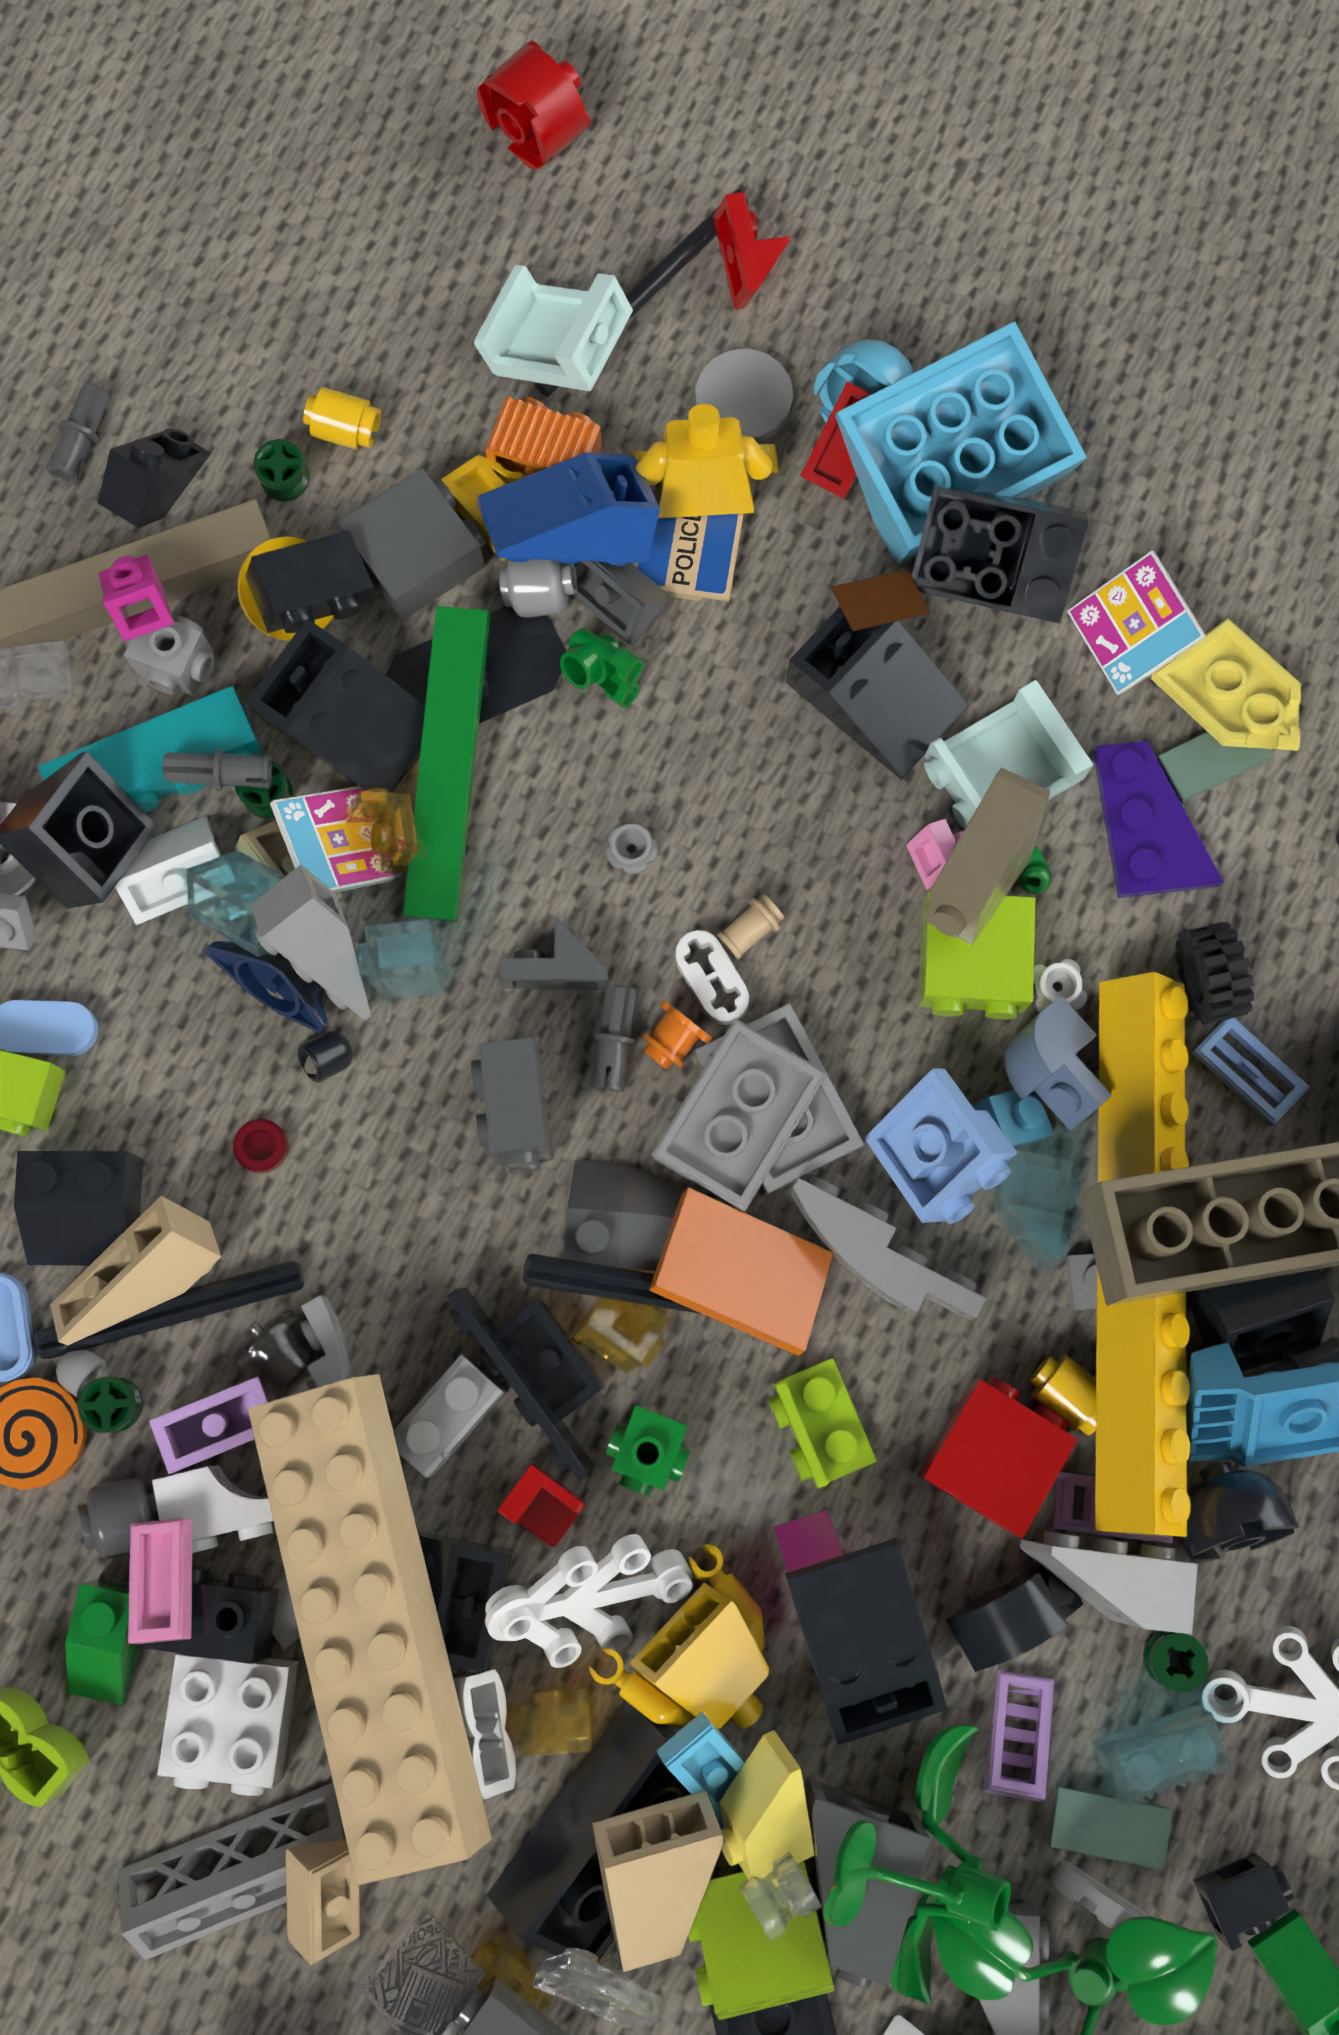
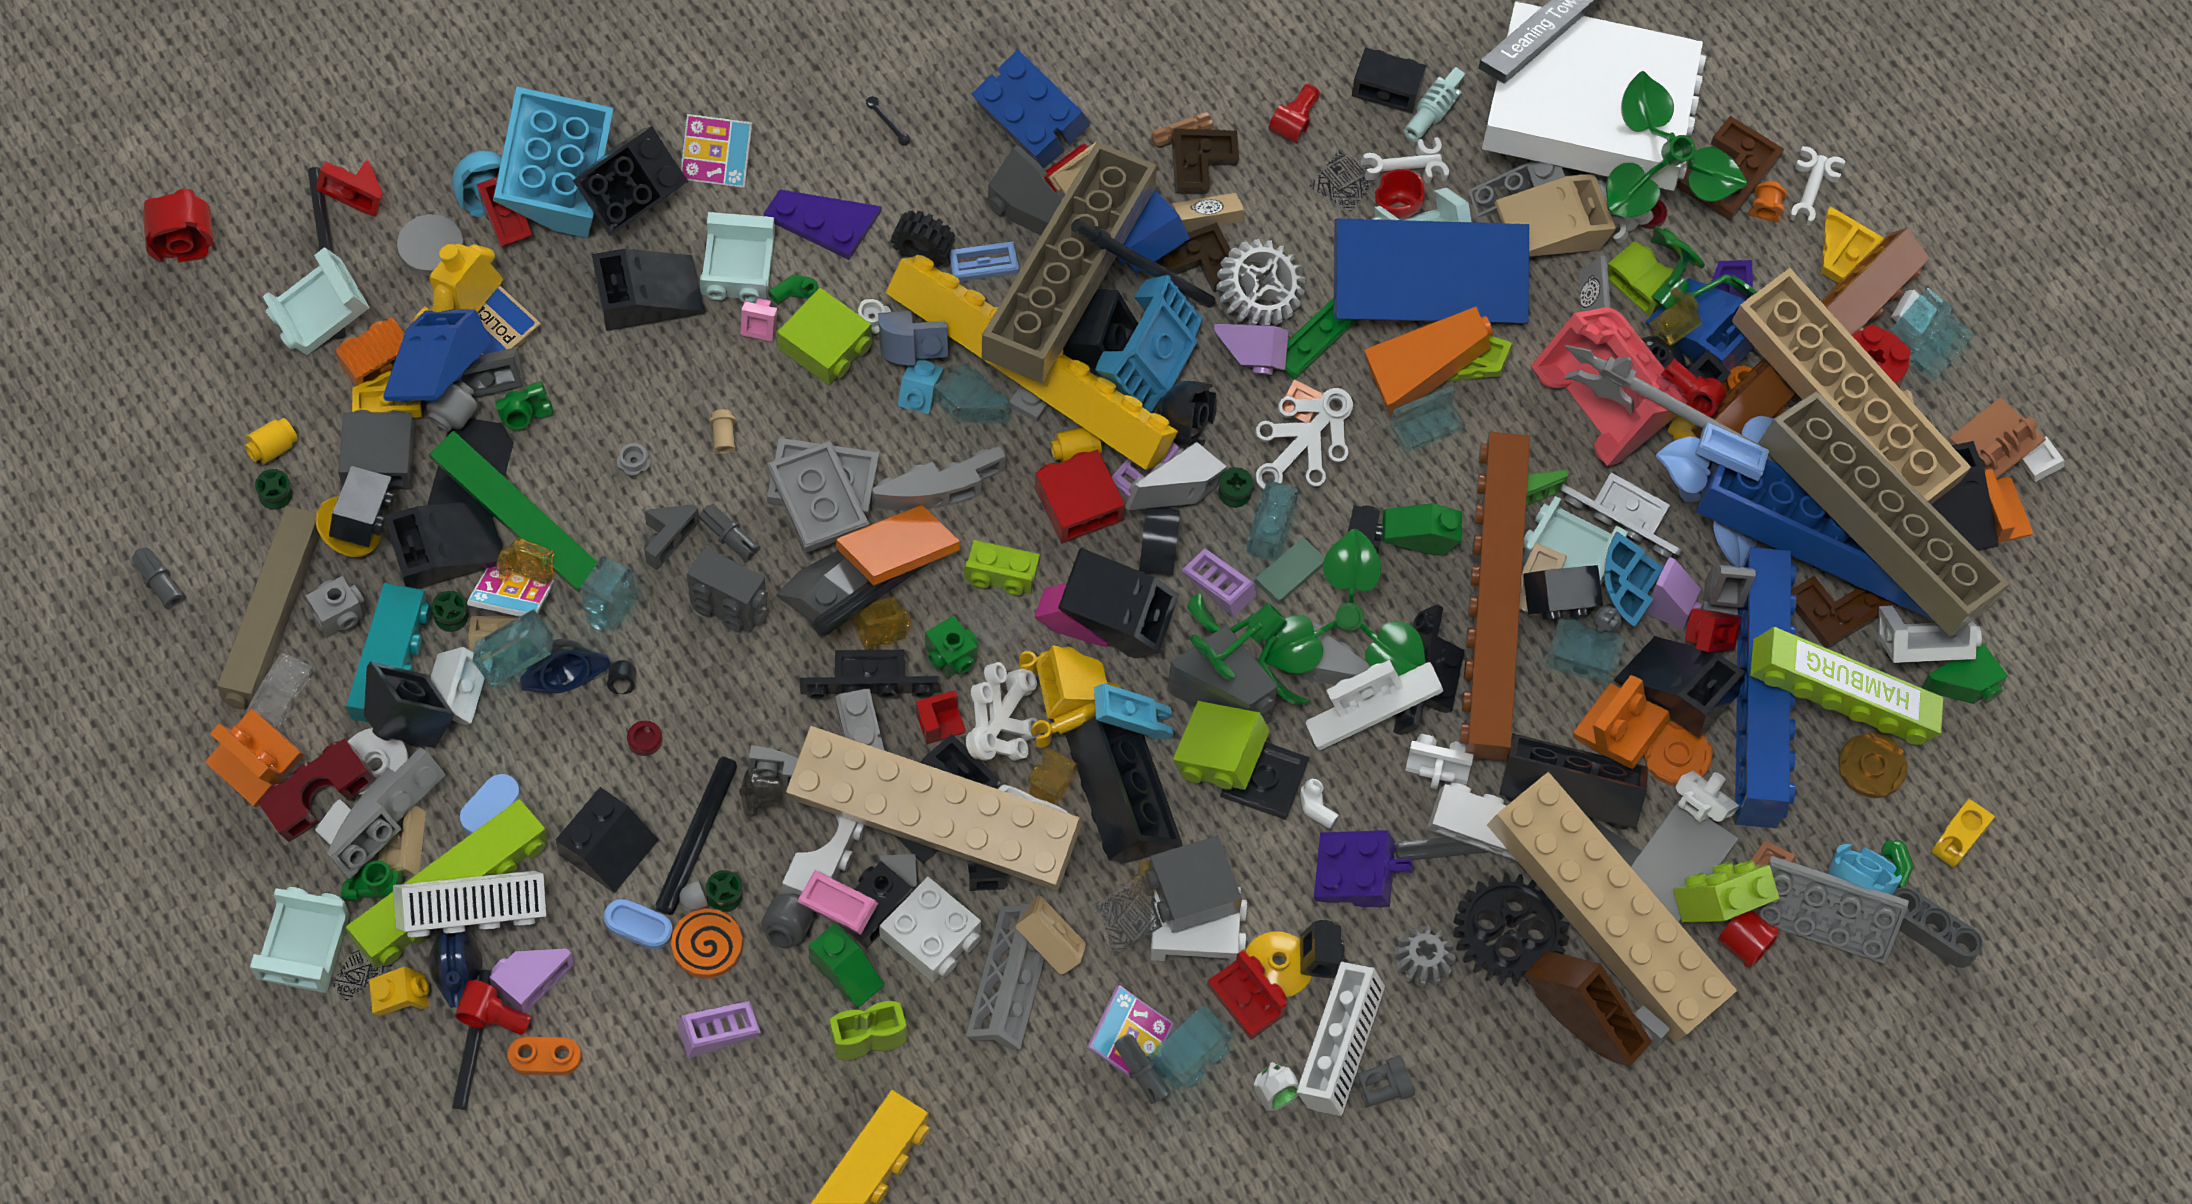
camera: 60 degrees left, 15 degrees down
tan slope [50,1196,221,1346] -> none
black slope [98,428,211,528] -> none
dark pink brick [98,555,174,642] -> none
lavender slope [149,1376,268,1474] -> none
dark grey axle [162,748,272,791] -> none
light grey slope [250,864,371,1021] -> none
clear plate [533,1948,665,2028] -> none
tan slope [592,1790,723,1972] -> none
orange brick [641,1000,712,1070] -> none
white beam [675,930,749,1025] -> none
light yellow slope [719,1730,815,1885] -> none
clear wheel [739,1851,821,1942] -> none
reddish brown sticker [831,569,930,631] -> none
light blue plate [864,1068,1017,1224] -> none
dark tan slope [924,767,1050,945] -> none
light grey tile [1050,1860,1153,1930] -> none
light yellow tile [1151,618,1301,751] -> none
sand green tile [1157,732,1274,804] -> none

